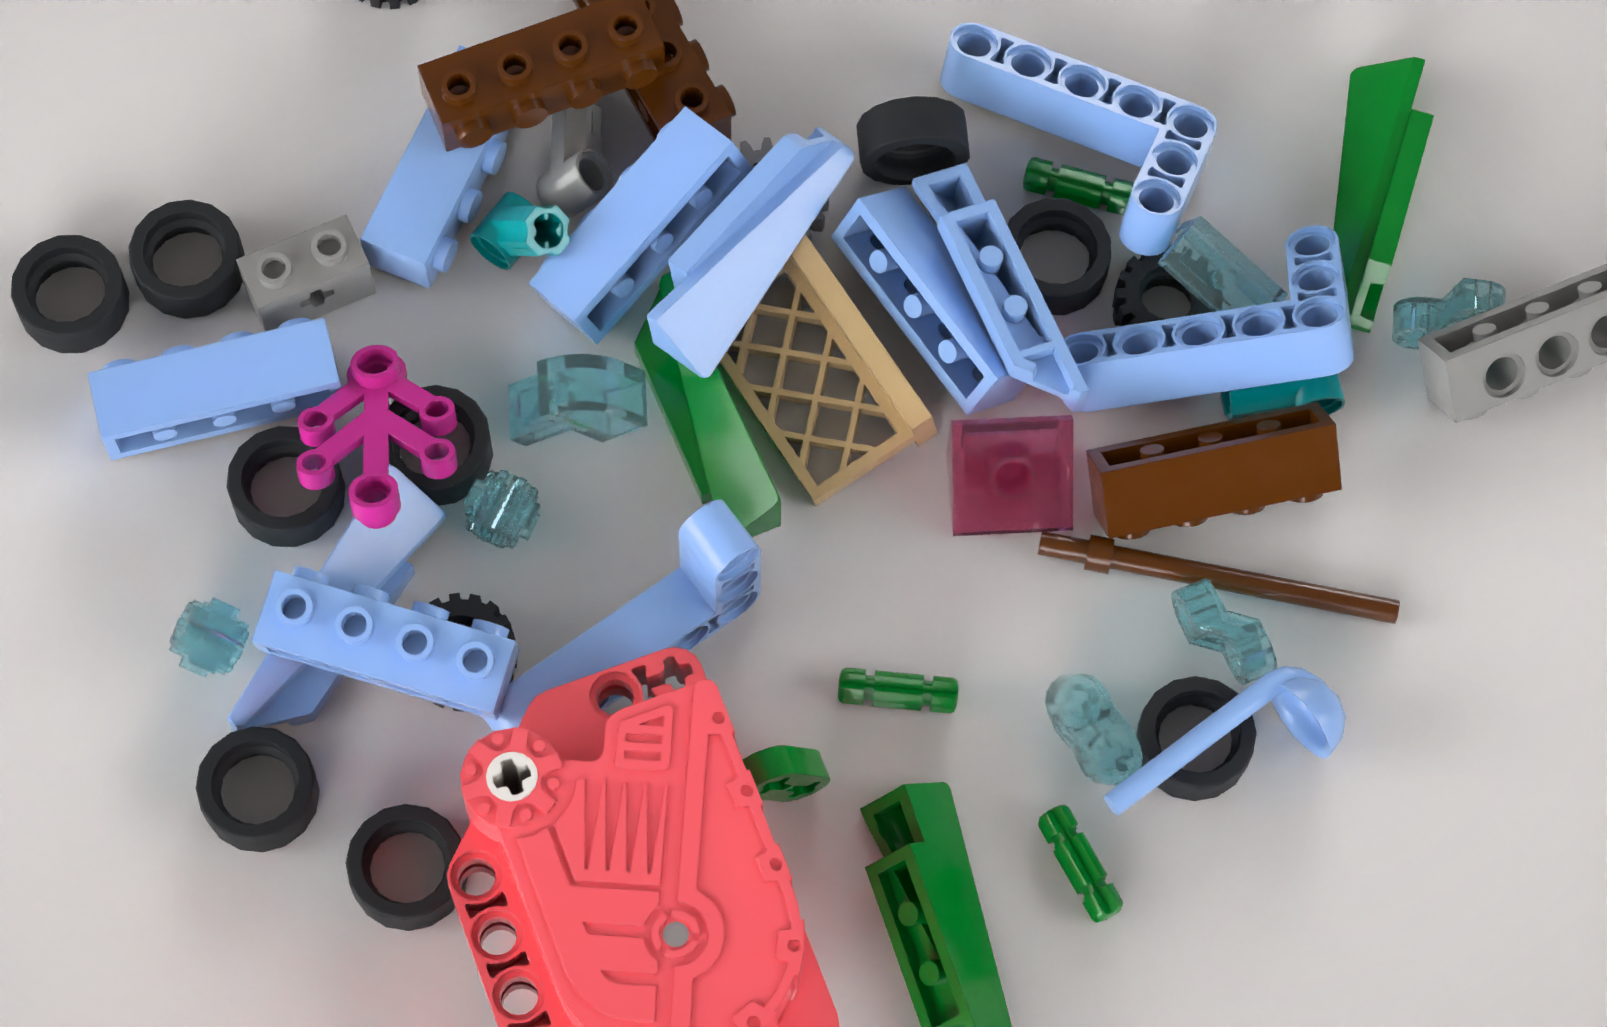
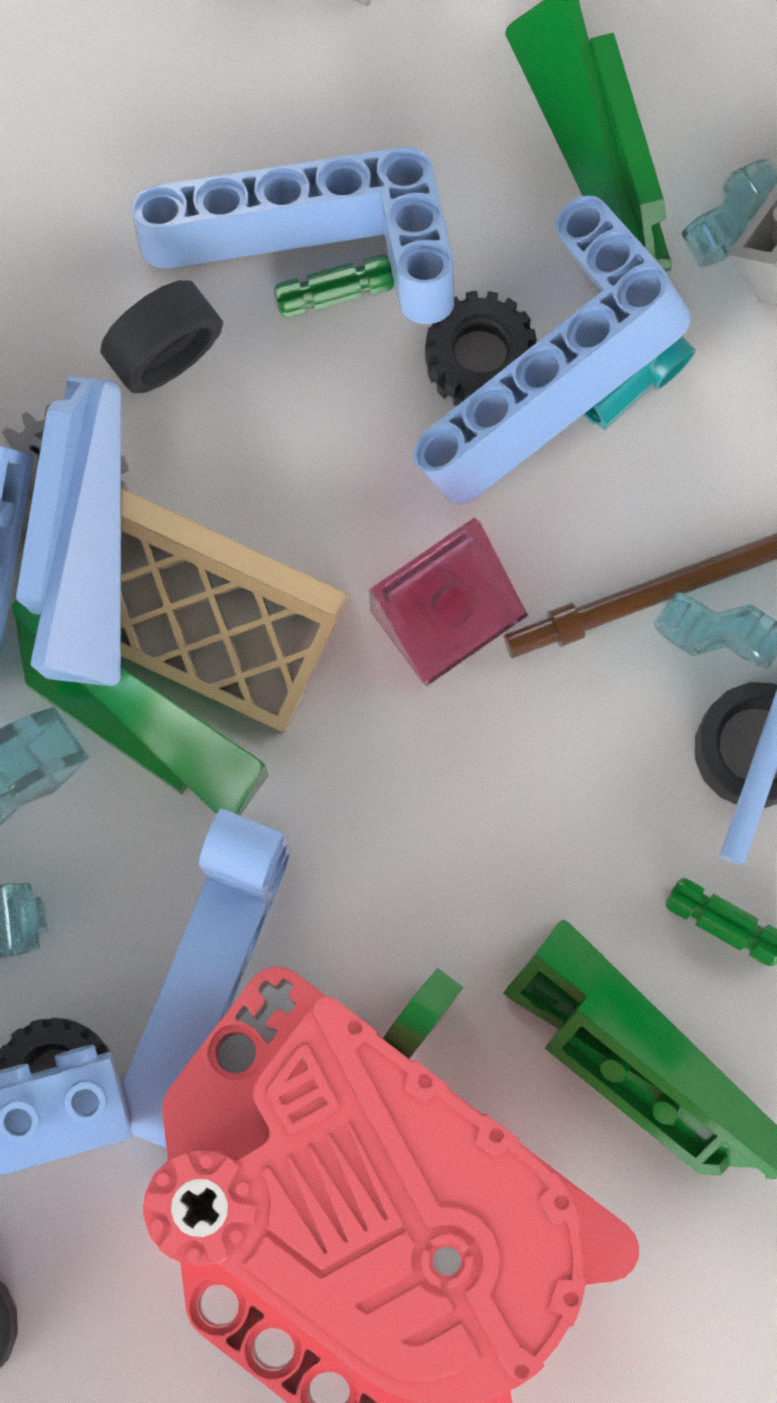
camera: 30 degrees left, 10 degrees up
black tyre [345,804,468,931] -> none
light blue brick [830,186,1027,416] -> none
green axle [838,667,959,714] -> none
light blue wedge [911,163,1089,412] -> none
black tyre [1007,198,1111,315] -> none
clear light blue piece [1045,673,1143,786] -> none
reddish brown brick [1086,402,1342,540] -> none
clear light blue panel [1157,216,1288,312] -> none

